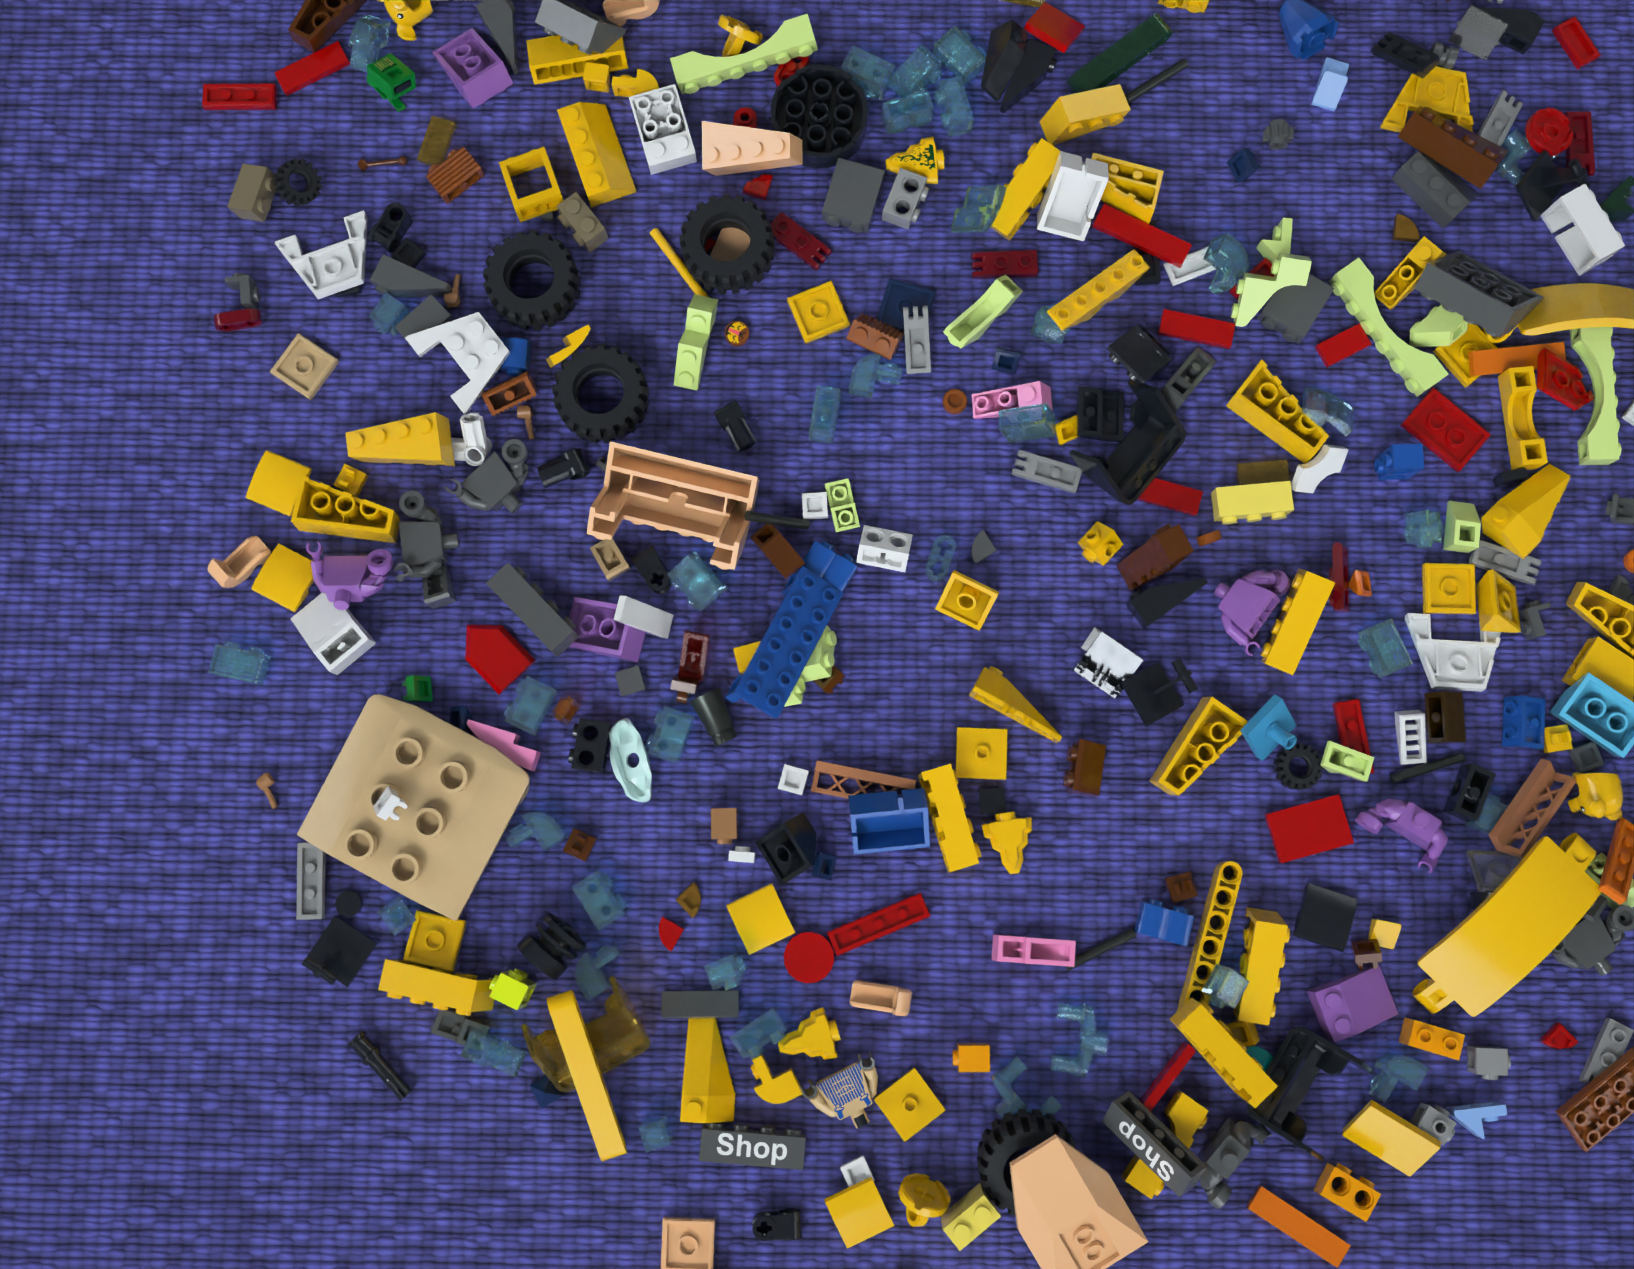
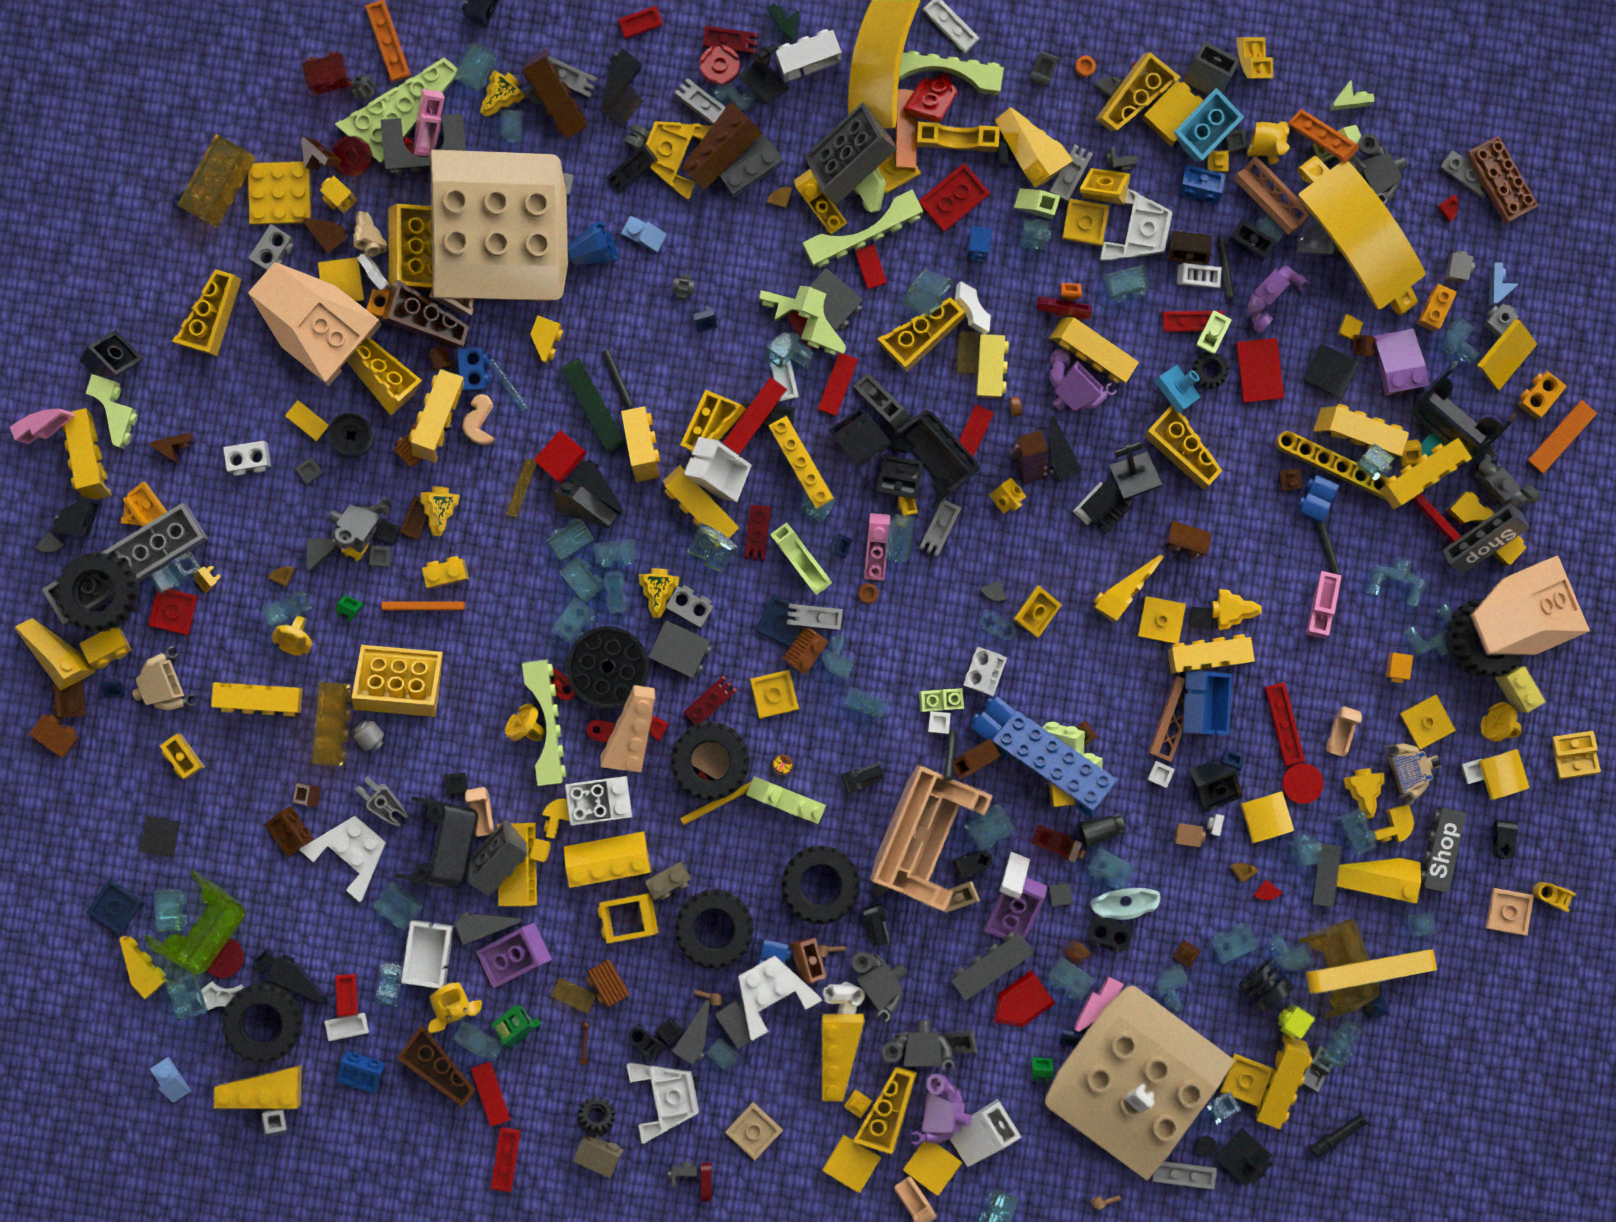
camera: 85 degrees left, 5 degrees up
yellow slope [546,325,591,368] -> none

